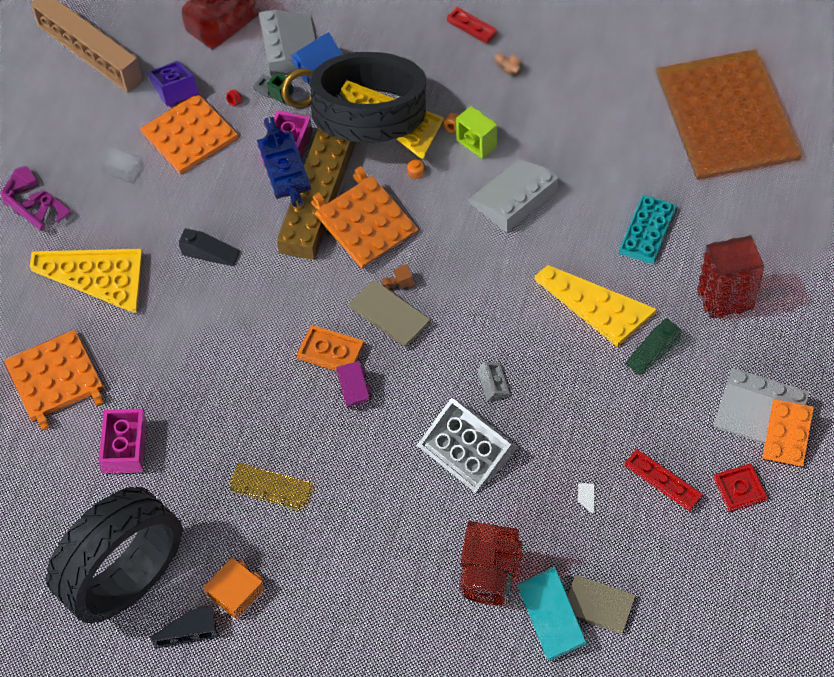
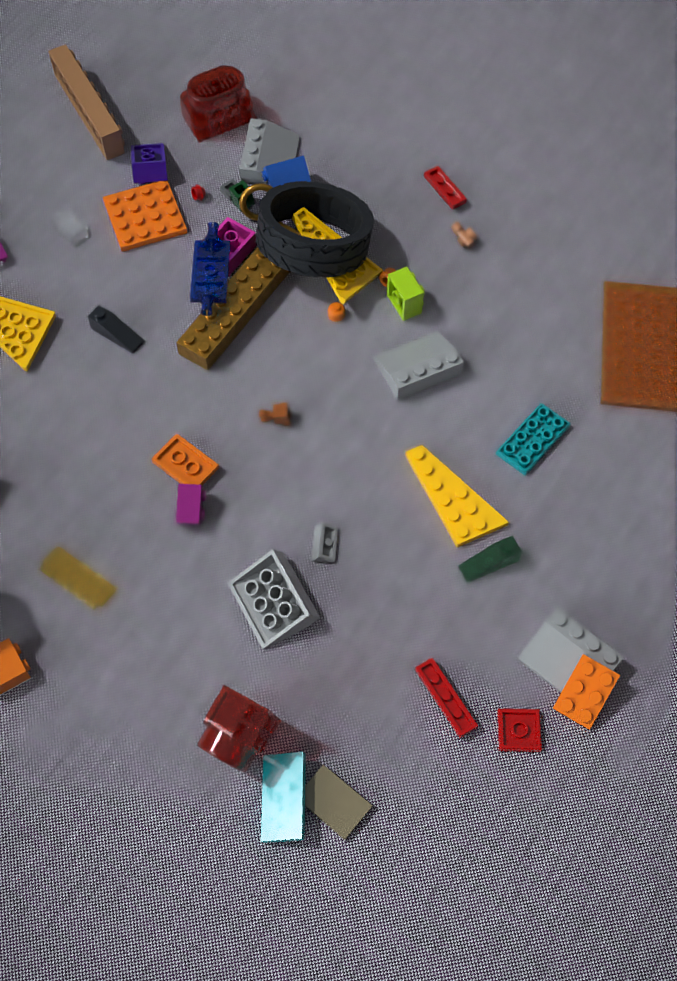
camera: 15 degrees right, 5 degrees up
orange plate [311,166,418,269] -> none
dark tan tile [348,279,430,348] -> none
white sticker [578,483,594,513] -> none
clear red brick [697,235,764,319] -> none

